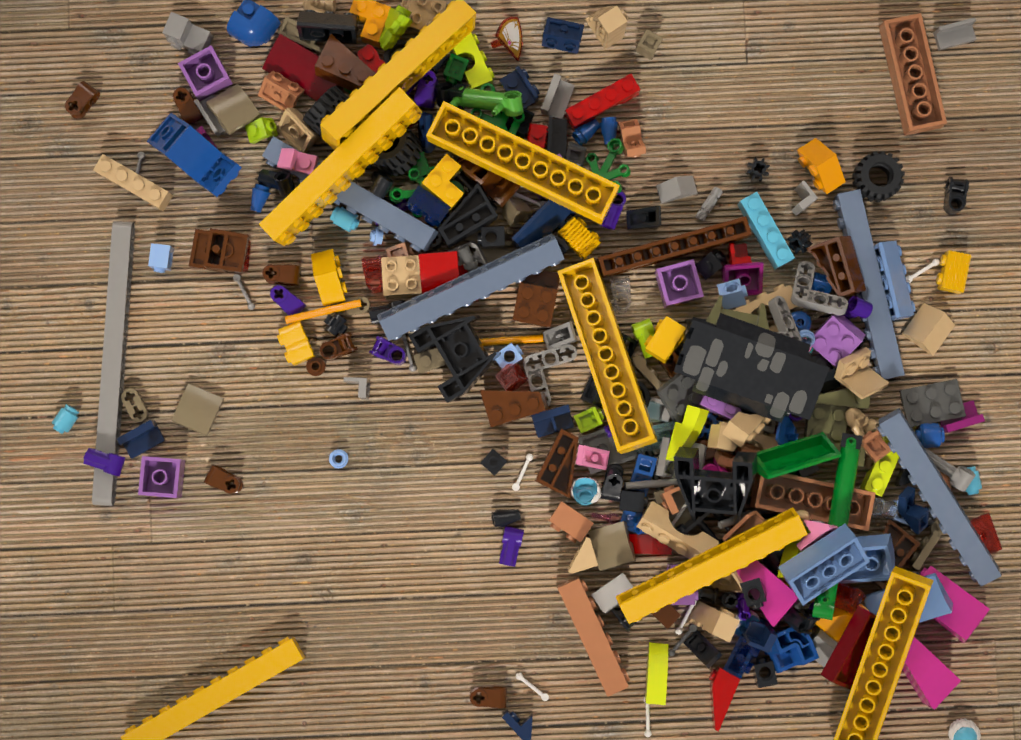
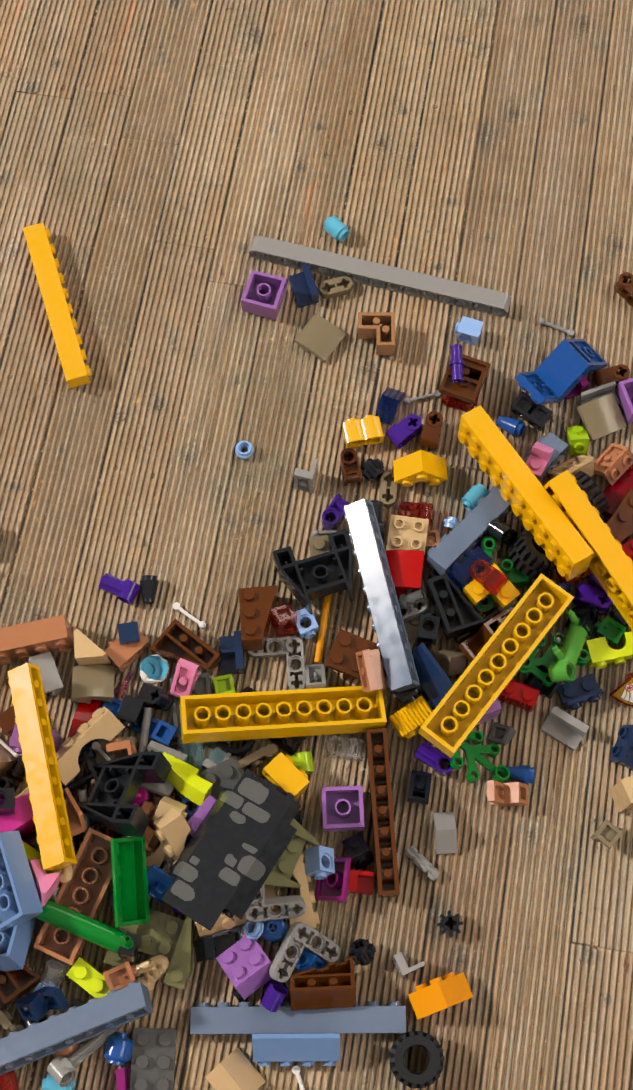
camera: 105 degrees right, 15 degrees down
dark purple piece [83,448,126,477] -> none
tan arch [93,154,173,212] -> none
reddish brown piece [204,464,243,494] -> none
black piece [257,169,295,196] -> none
light orange bar [285,299,362,324] -> none
reddish brown plate [306,357,326,376] -> none
black brick [480,449,507,476] -> none
black panel [547,115,568,158] -> none
red arch [564,74,641,131] -> none
blue cone [572,119,601,145] -> none
medium azure brick [737,192,795,270] -> none
tan bracket [834,347,889,399] -> none
none -> dark blue tile [118,621,140,645]
none -> nougat panel [355,649,386,693]
none -> medium nougat brick [358,312,395,355]
none -> clear blue slope [376,387,405,426]
none -> dark purple pin [449,344,465,384]
none -> clear red piece [469,559,509,596]
none -> black brick [510,391,553,432]

